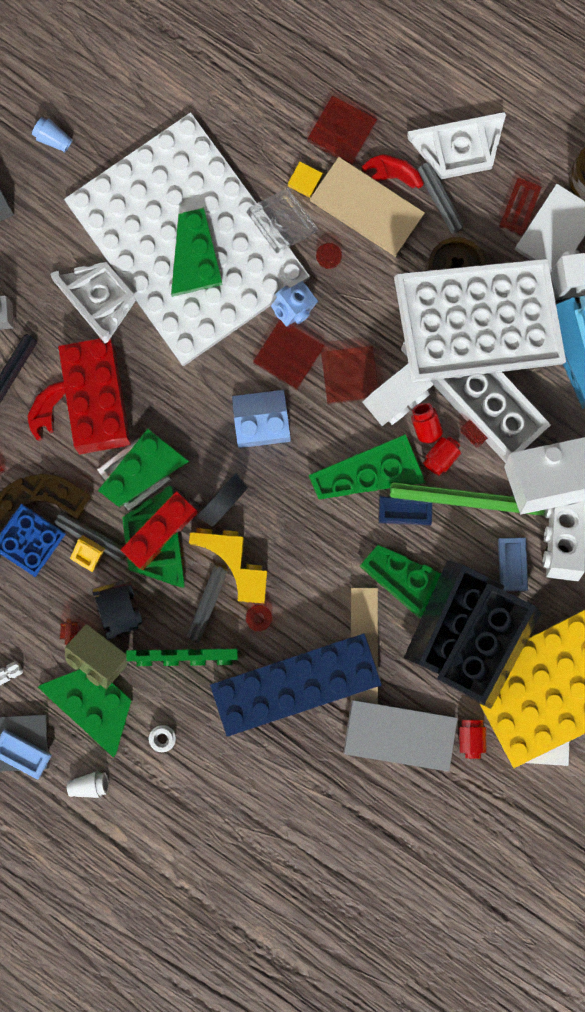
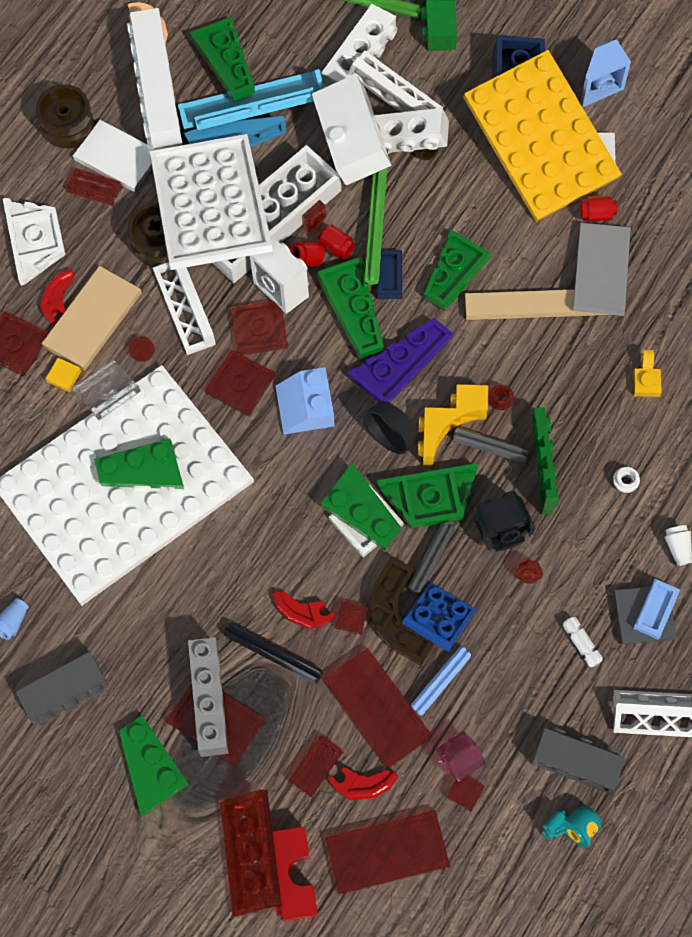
camera: 90 degrees left, 15 degrees down
green wing [38,669,133,757] -> none
white wing [51,262,136,343] -> none
red brick [58,338,131,455] -> none
olive brick [65,624,127,689] -> none
yellow tile [70,535,105,572] -> none
red arch [120,491,198,570] -> none
dark blue brick [210,633,382,737] -> none
light blue brick [271,281,318,327] -> none
black brick [404,560,505,675] -> none
dark grey axle [418,162,464,234] -> none
black slope [437,583,541,709] -> none
light blue tile [498,538,528,591] -> none
none -> white fence [153,262,216,355]
none -> clear red tile [335,601,368,636]
none -> dark purple wing [347,318,453,403]
none -> yellow plate [633,350,661,397]

